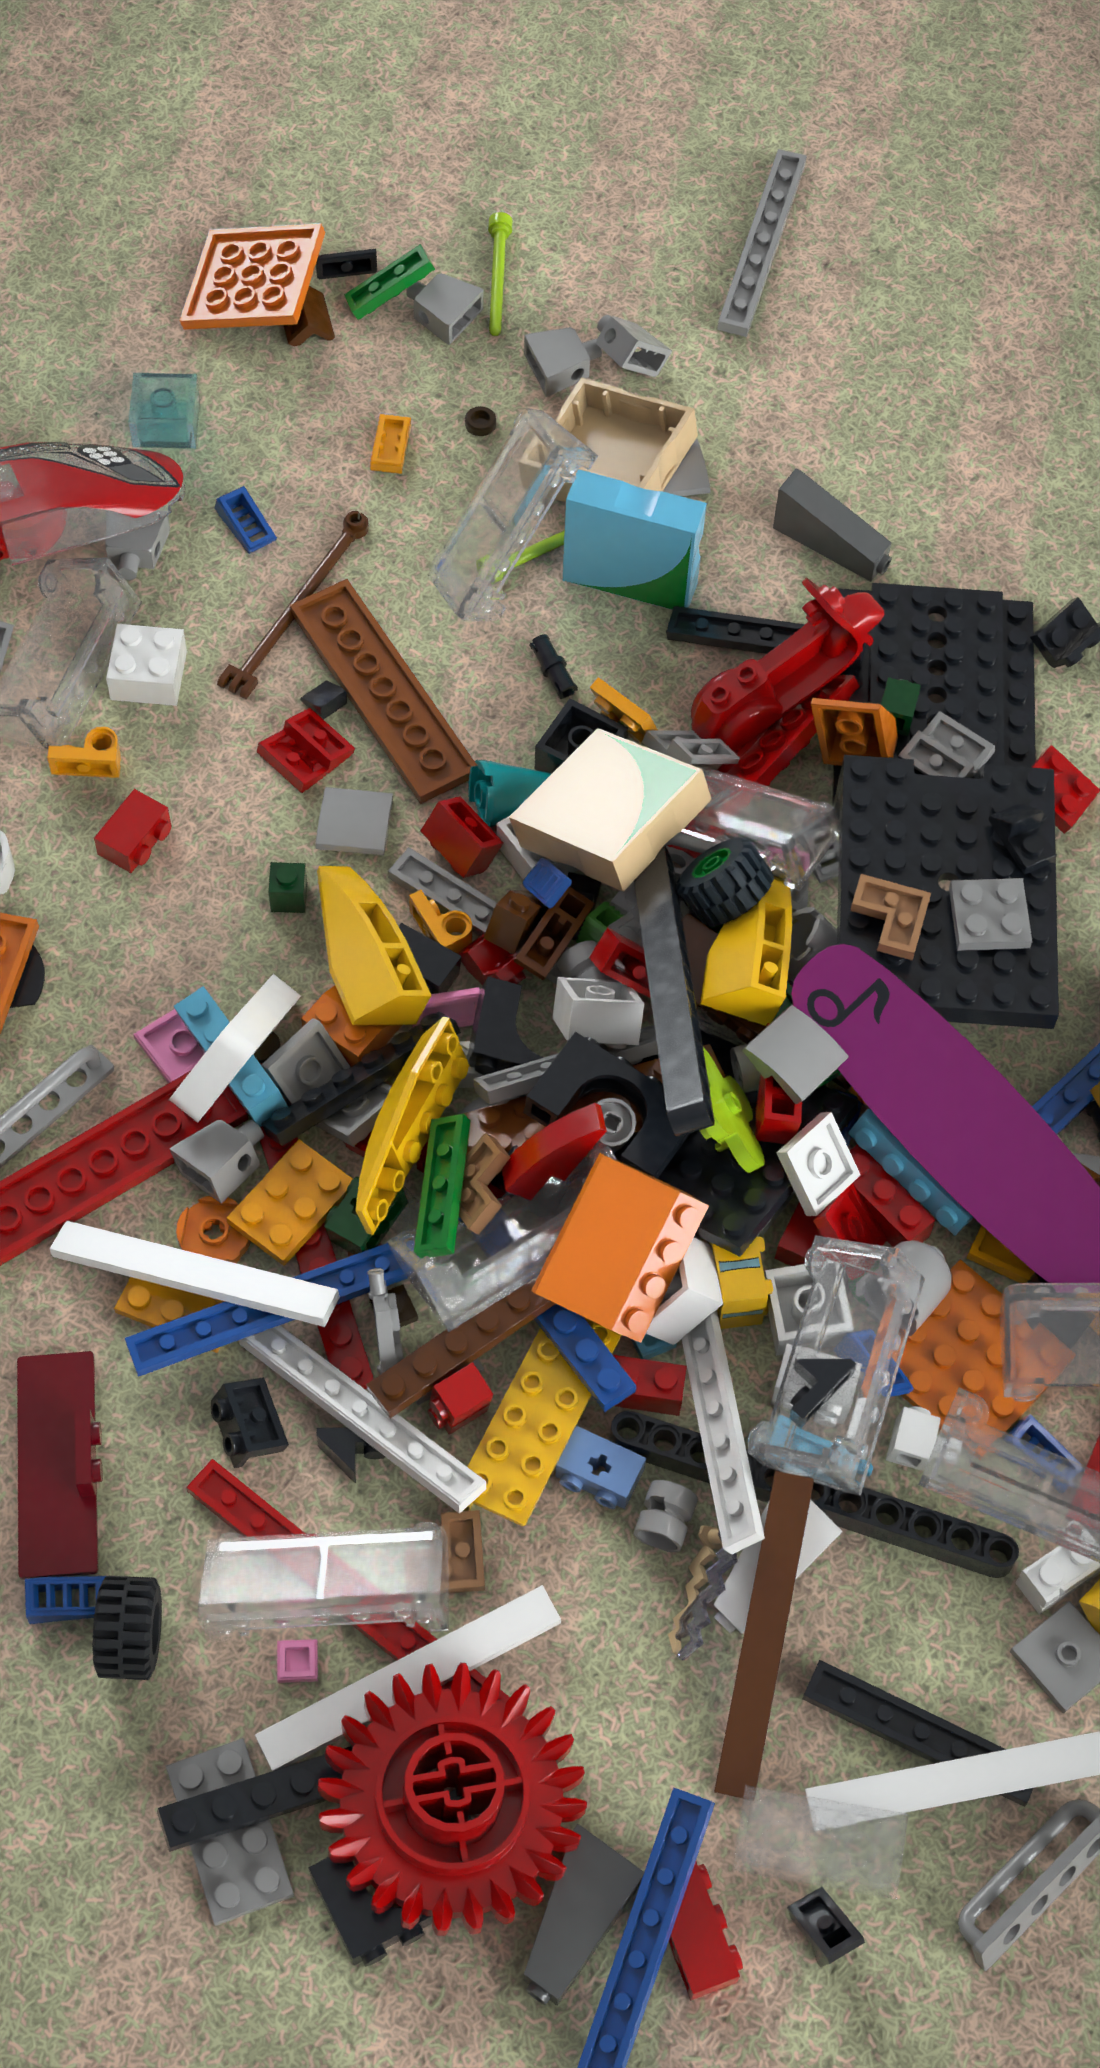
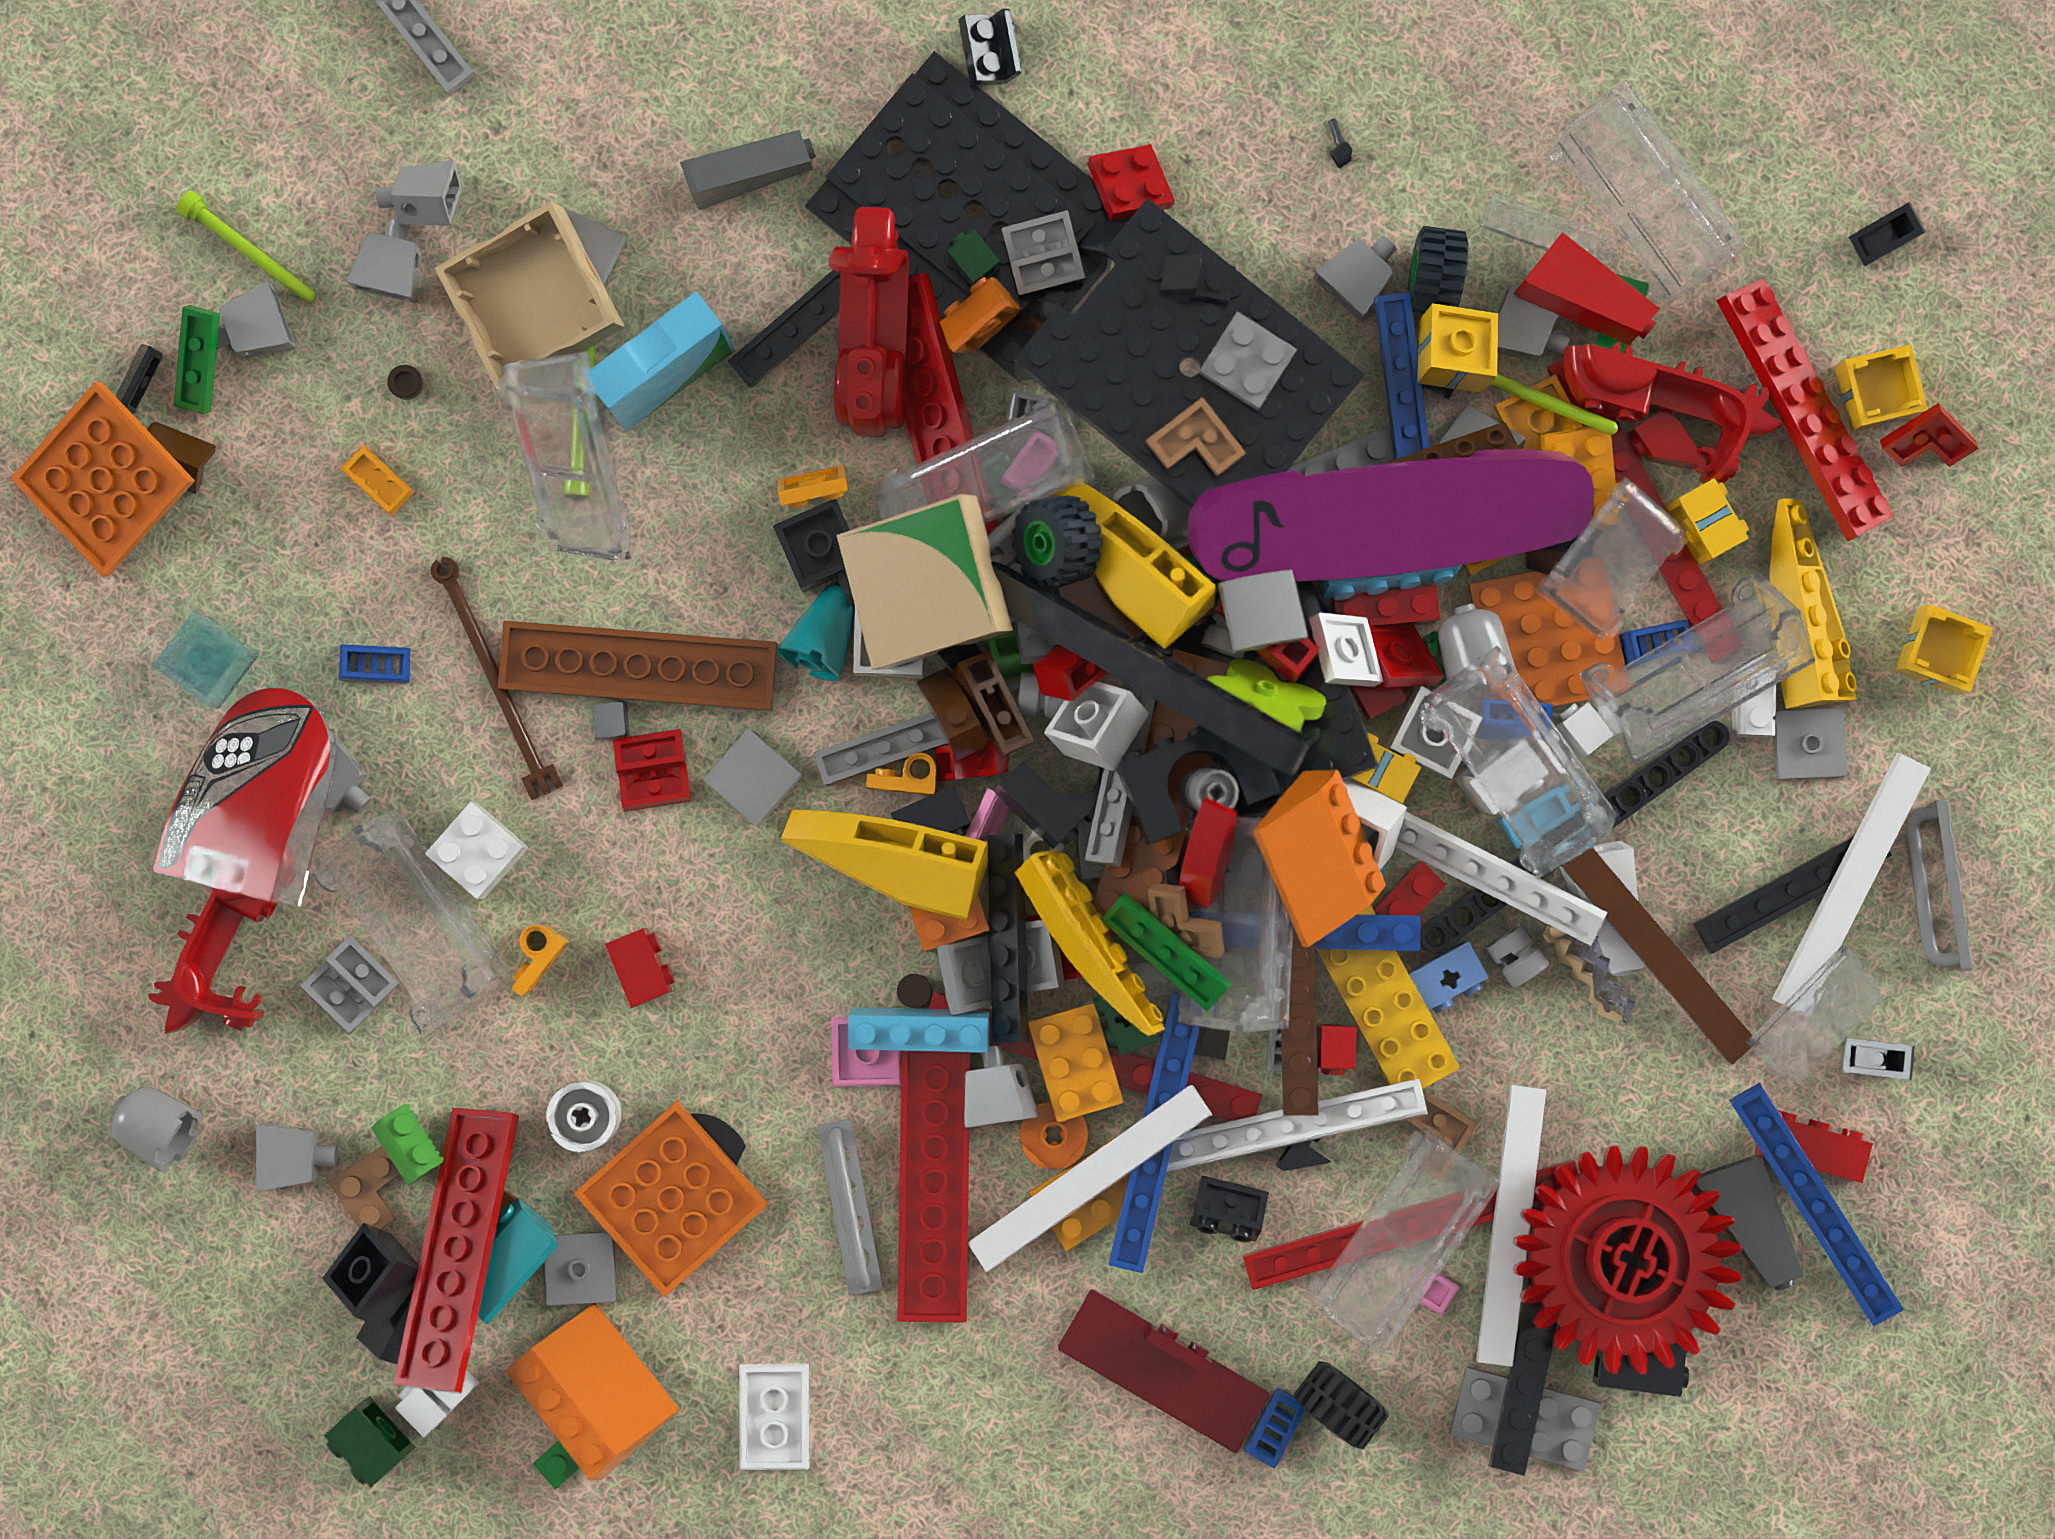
camera: 55 degrees left, 25 degrees up
white beam [169,974,301,1122] -> none
dark green brick [268,862,308,913] -> none
light grey plate [368,1268,403,1375] -> none
red brick [420,796,504,878] -> none
blue slope [522,858,572,909] -> none
black pin [529,634,578,699] -> none
light grey slope [642,730,740,764] -> none
black slope [789,1359,857,1428] -> none

